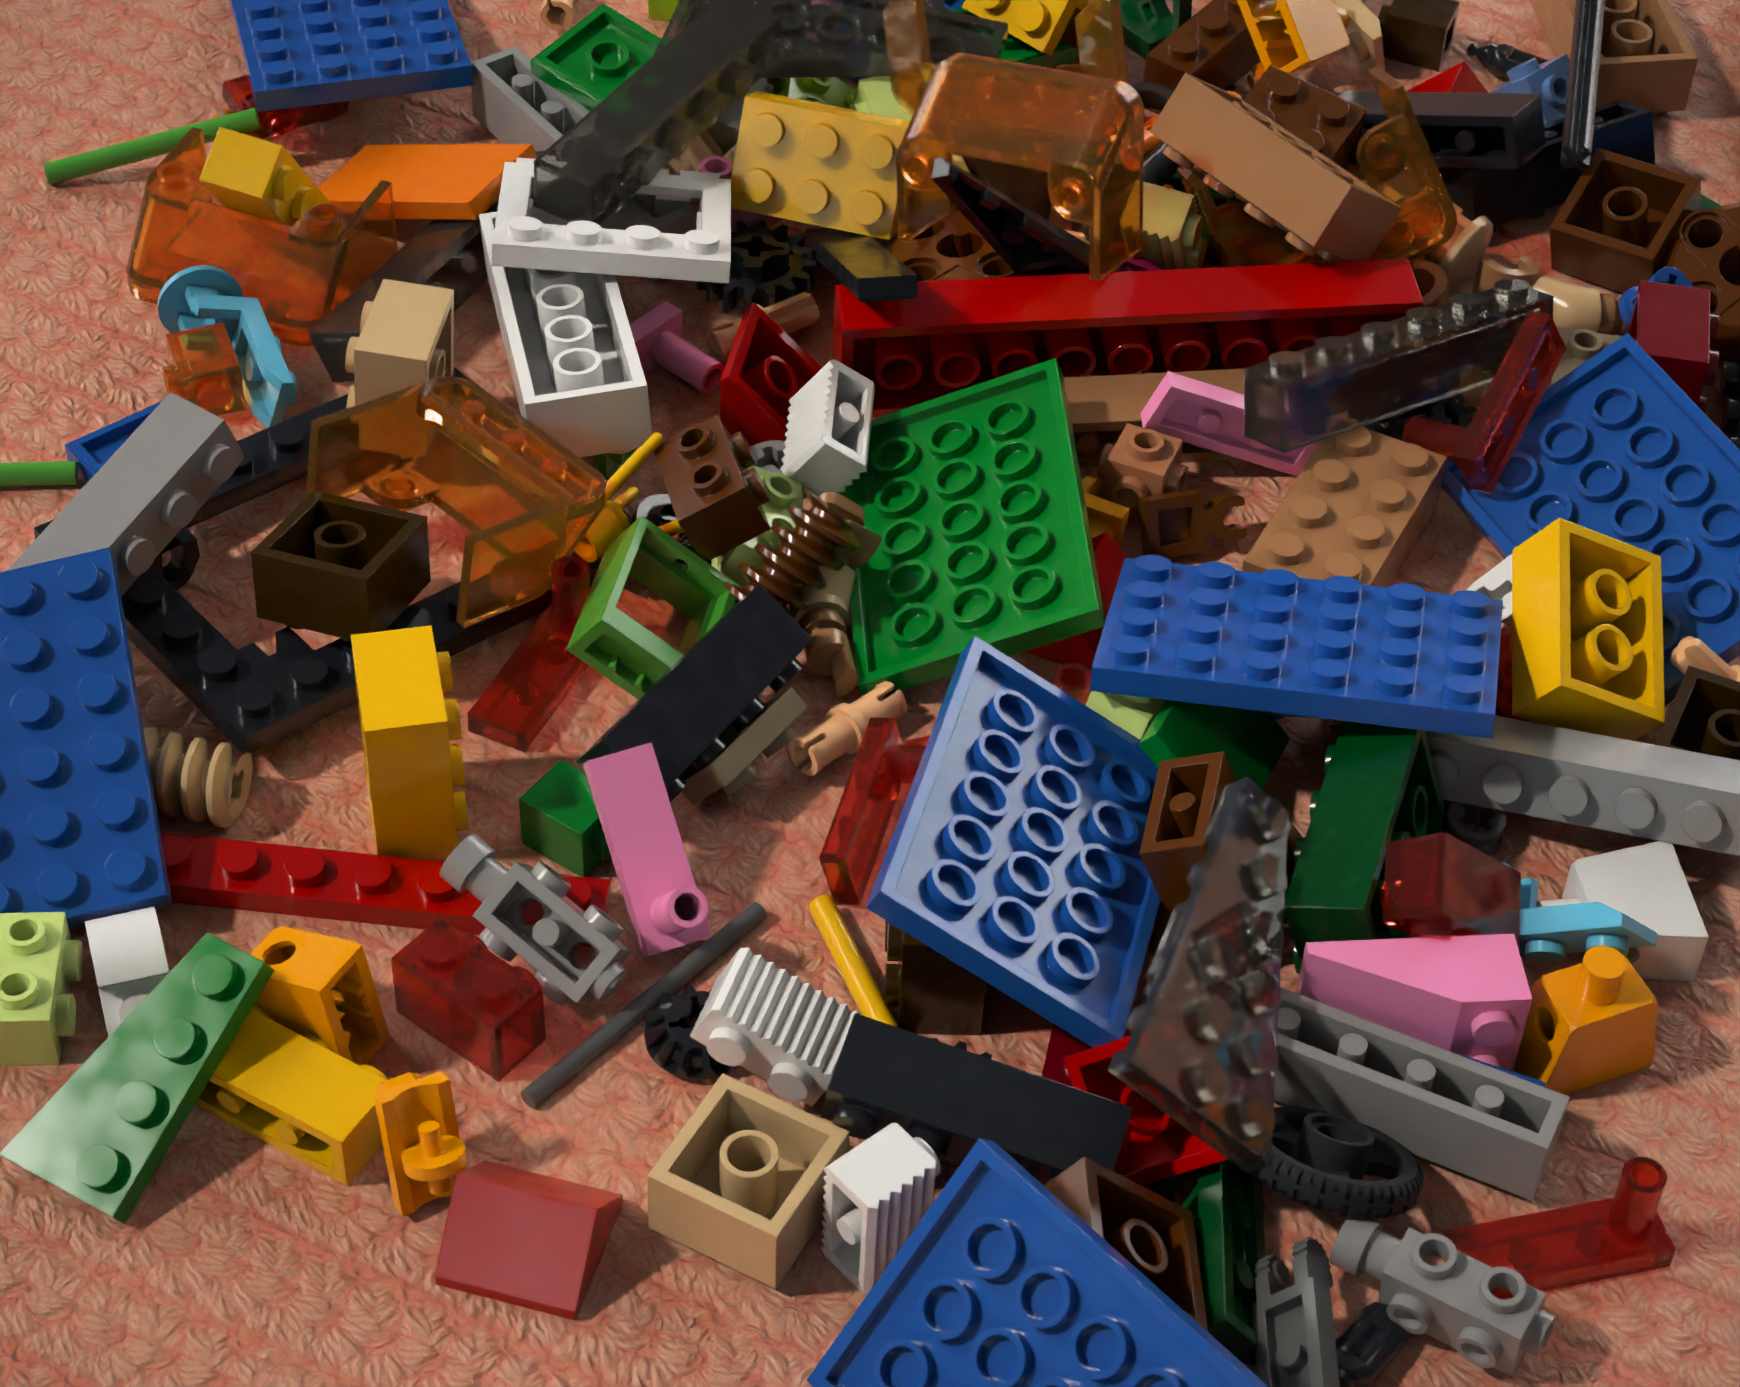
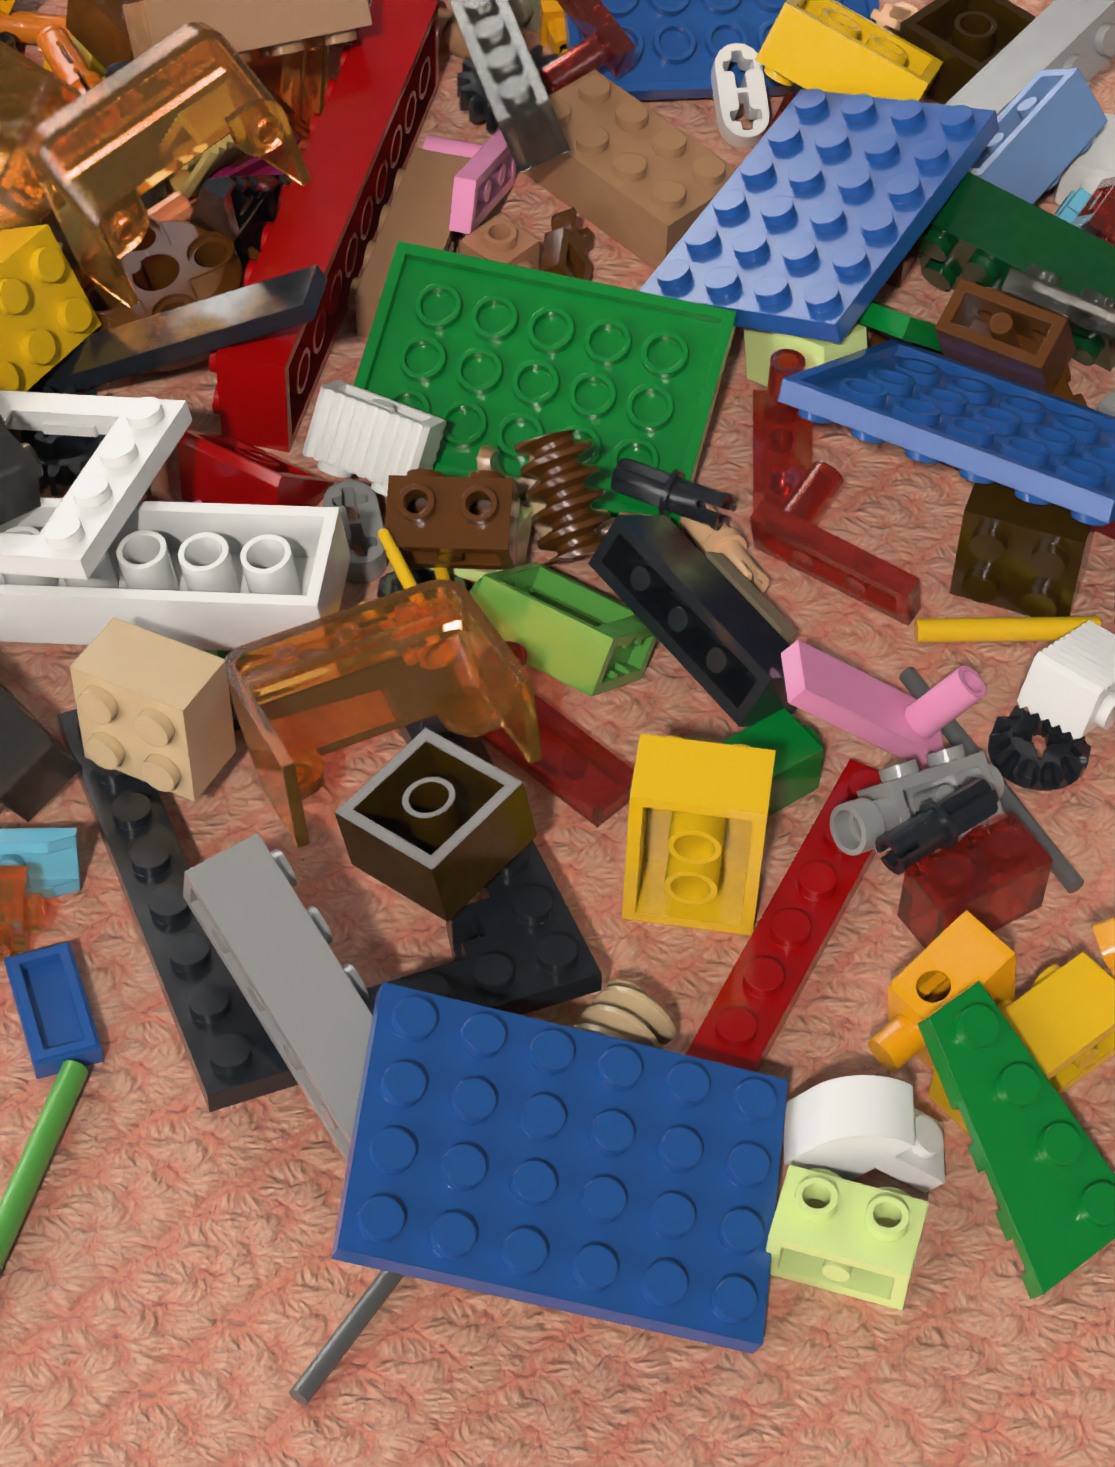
camera: 70 degrees left, 5 degrees up
none -> black axle [611,458,732,531]
none -> black axle [875,779,999,875]
none -> medium blue brick [968,68,1108,204]

